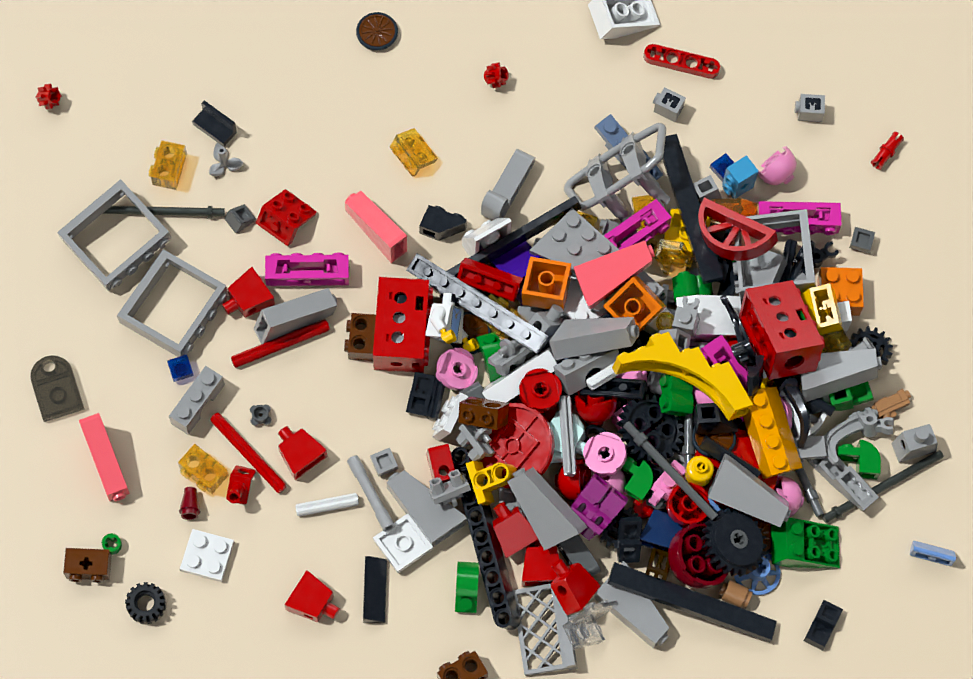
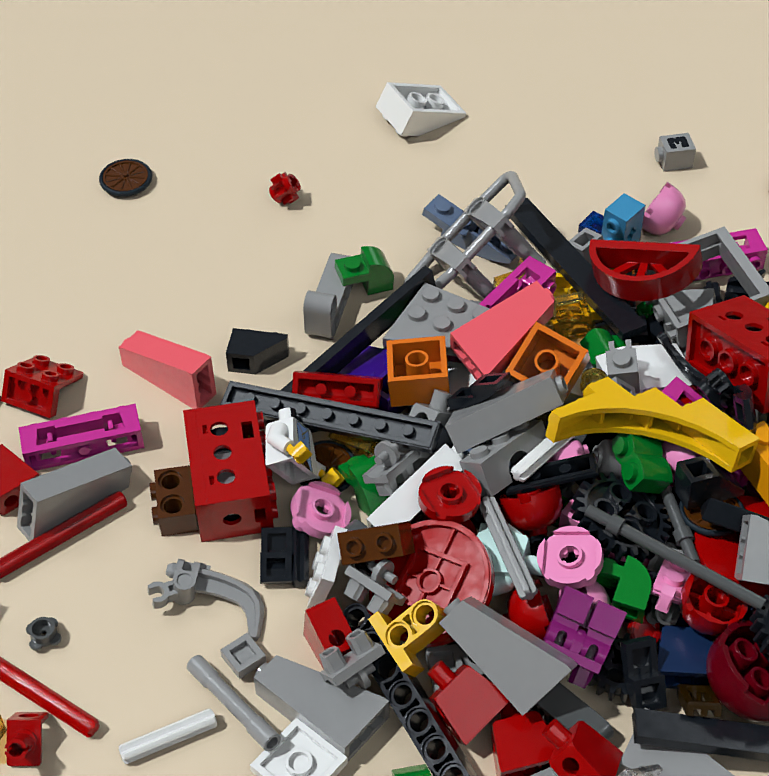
camera: 10 degrees left, 20 degrees down
red torso [278,426,328,480] -> none
clear yellow bracket [390,128,438,177] -> none
white slope [462,218,512,257] -> none
red beam [643,44,720,79] -> none
light grey brick [653,87,686,122] -> none
yellow head [685,456,714,487] -> none
none -> light grey piece [148,559,264,642]
none -> green brick [335,246,394,295]
none -> black slope [447,372,511,410]

